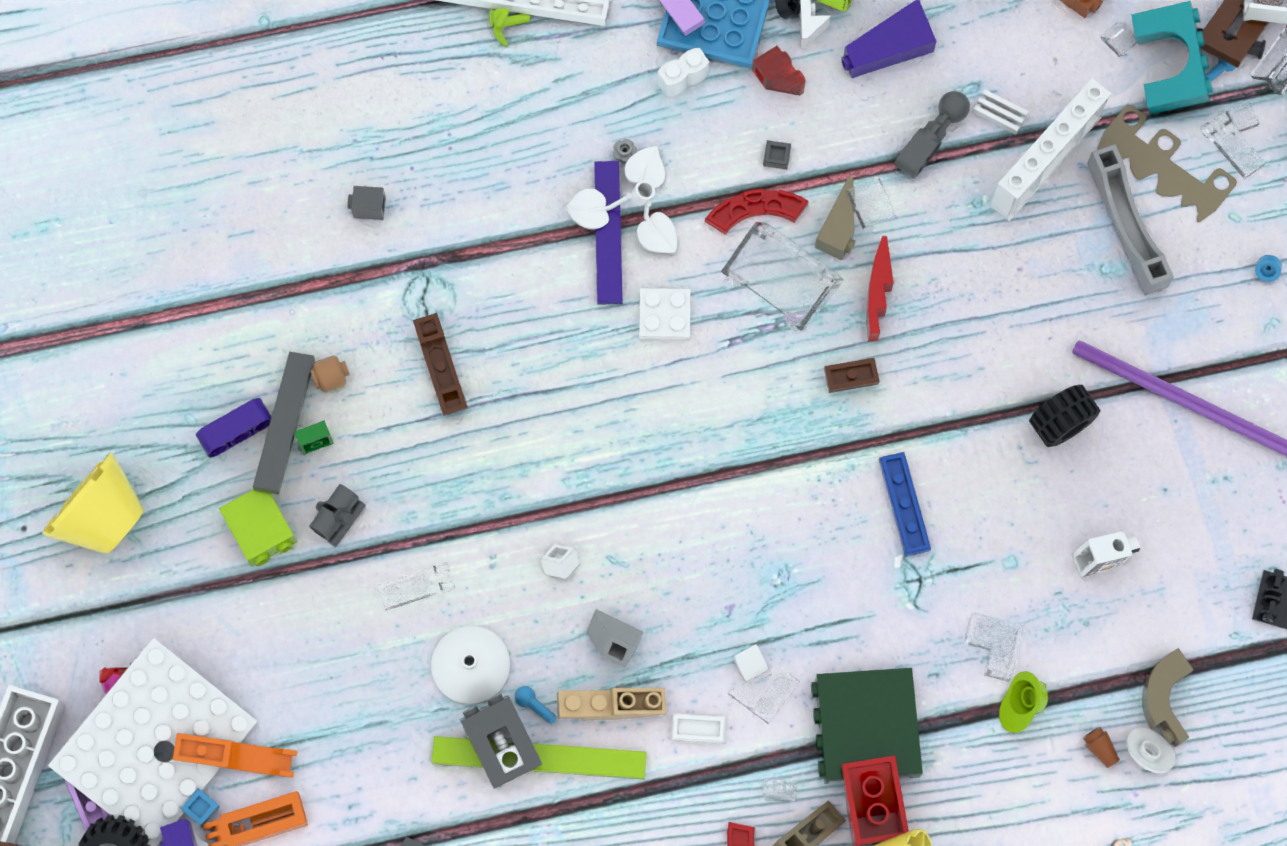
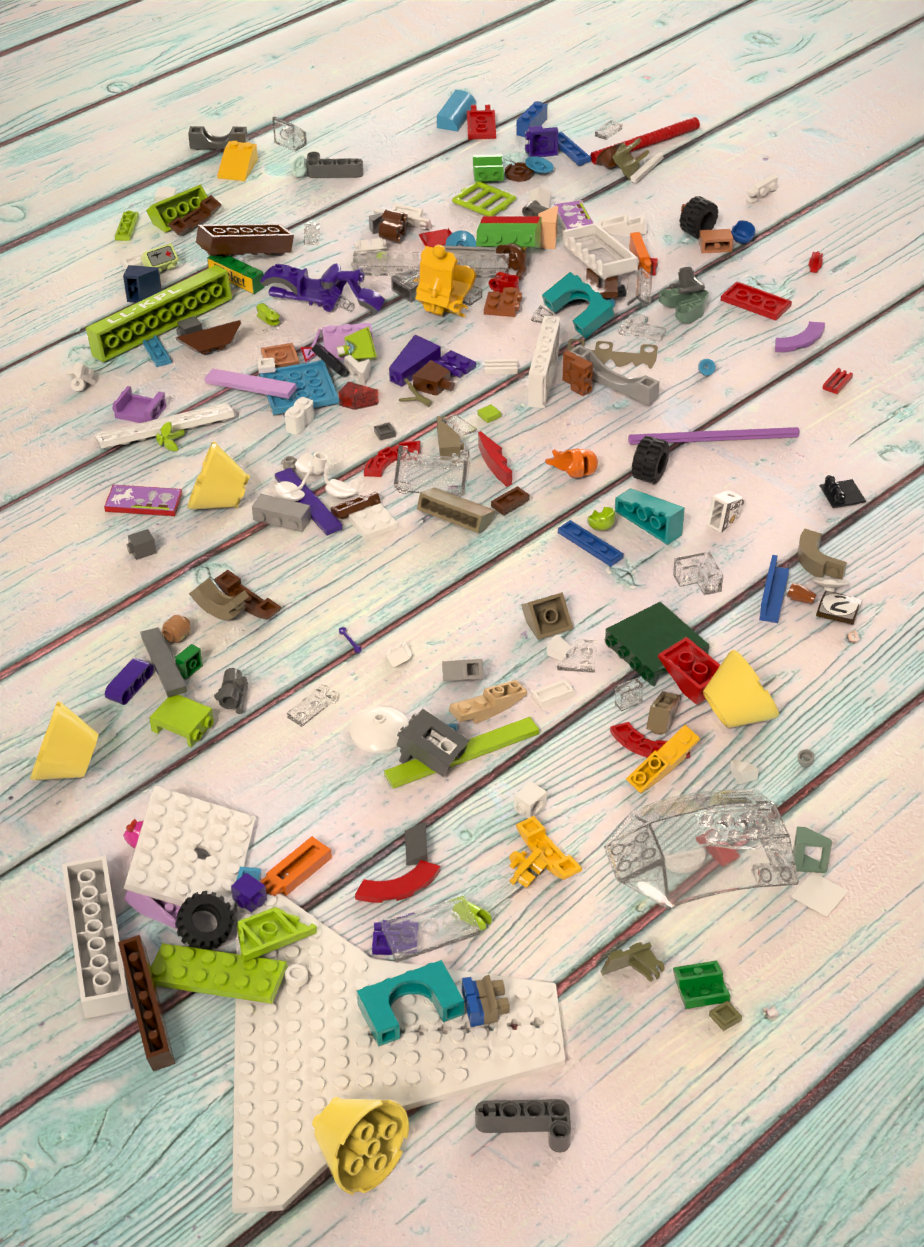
camera: 30 degrees left, 30 degrees down
orange piece [172,733,298,778] -> none
dark grey beam [894,91,970,179] -> none
lime piece [999,671,1048,733] -> none
none -> tile [104,485,183,516]
none -> light yellow cone [187,442,250,510]
none -> dark tan arch [189,578,249,620]
none -> light grey brick [252,494,311,532]
none -> reddish brown hinge [330,492,381,519]
none -> dark purple hinge [339,627,362,653]
none -> olive plant [399,378,432,407]
none -> reddish brown torso [413,360,455,396]
none -> dark tan brick [417,487,495,533]
none -> dark purple plate [434,350,476,378]
none -> lime tile [477,404,501,423]
none -> dark tan slope [521,592,574,640]
none -> orange piece [545,448,598,478]
none -> dark orange plate [562,350,593,396]
none -> lime hair [587,507,615,531]
none -> teal wedge [615,488,685,545]
none -> blue fence [759,555,789,623]
none -> slope [816,590,862,625]

